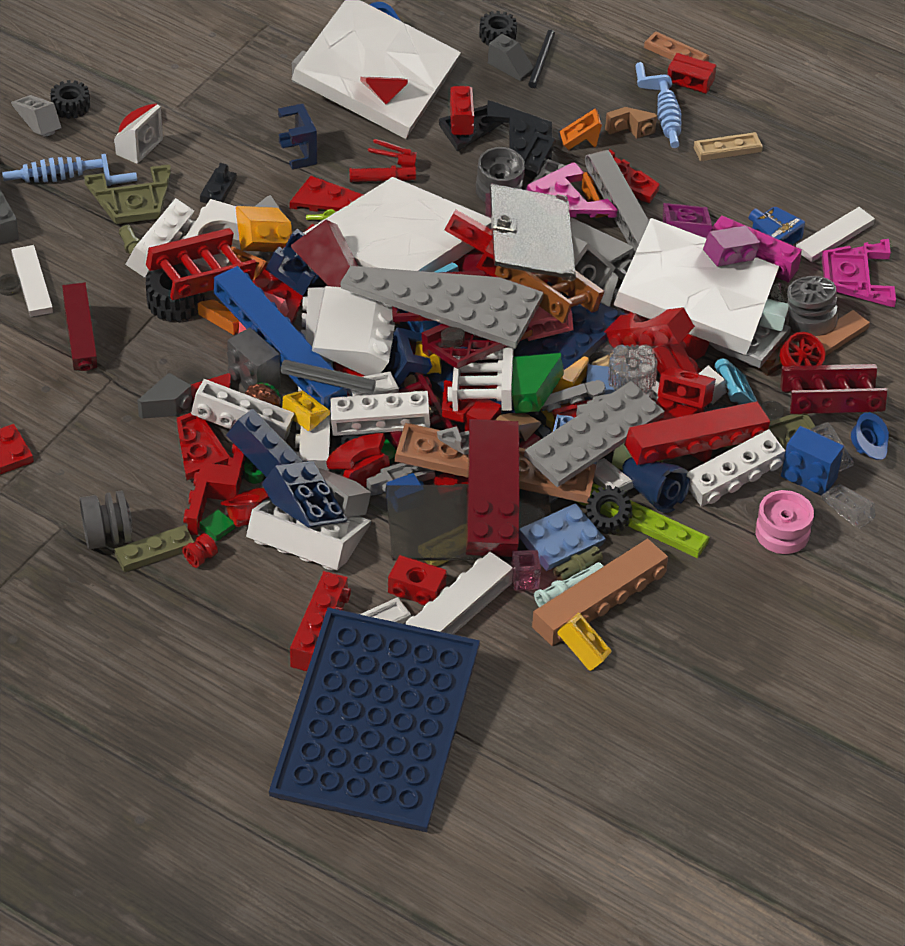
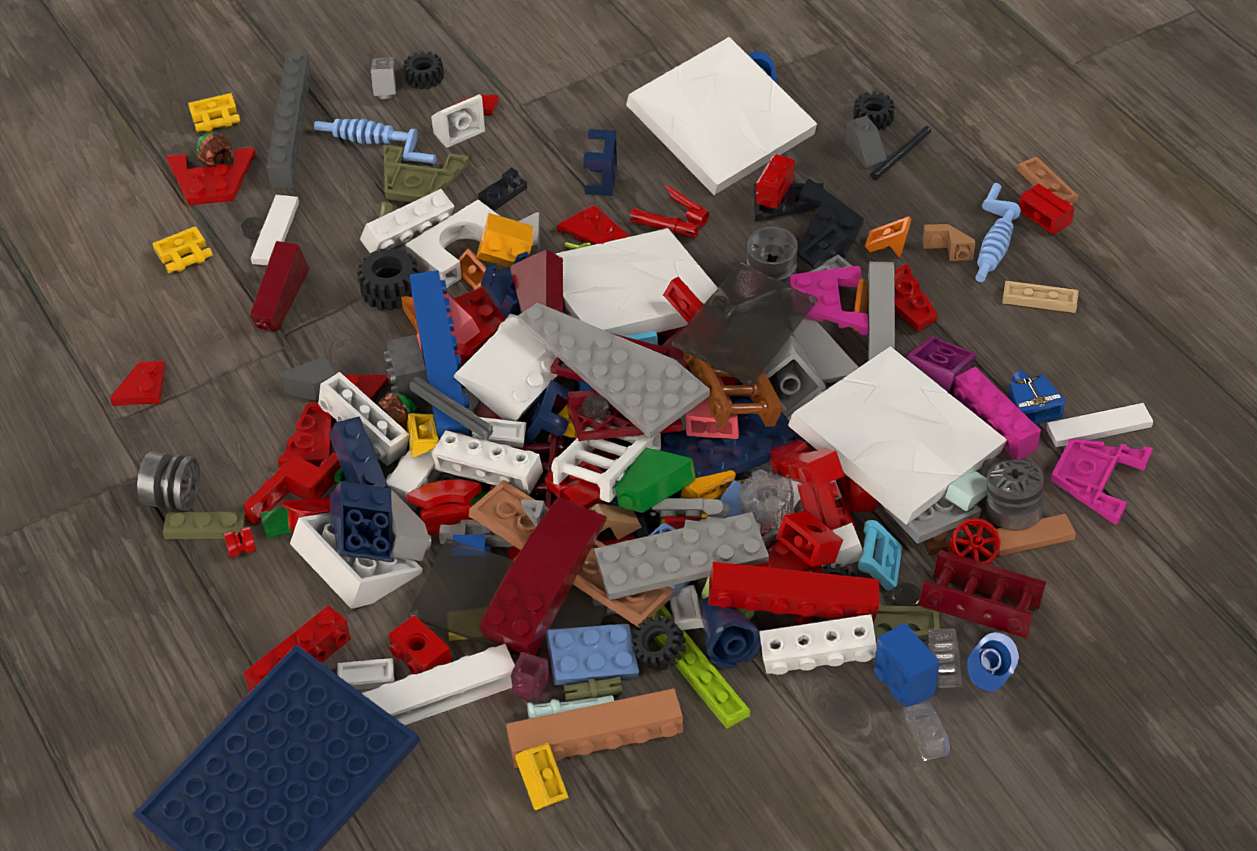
camera: 30 degrees right, 0 degrees up
red fence [146,228,257,300] -> none
red slope [360,76,408,104] -> none
magenta brick [703,225,761,267] -> none
bright pink wheel [756,490,814,554] -> none

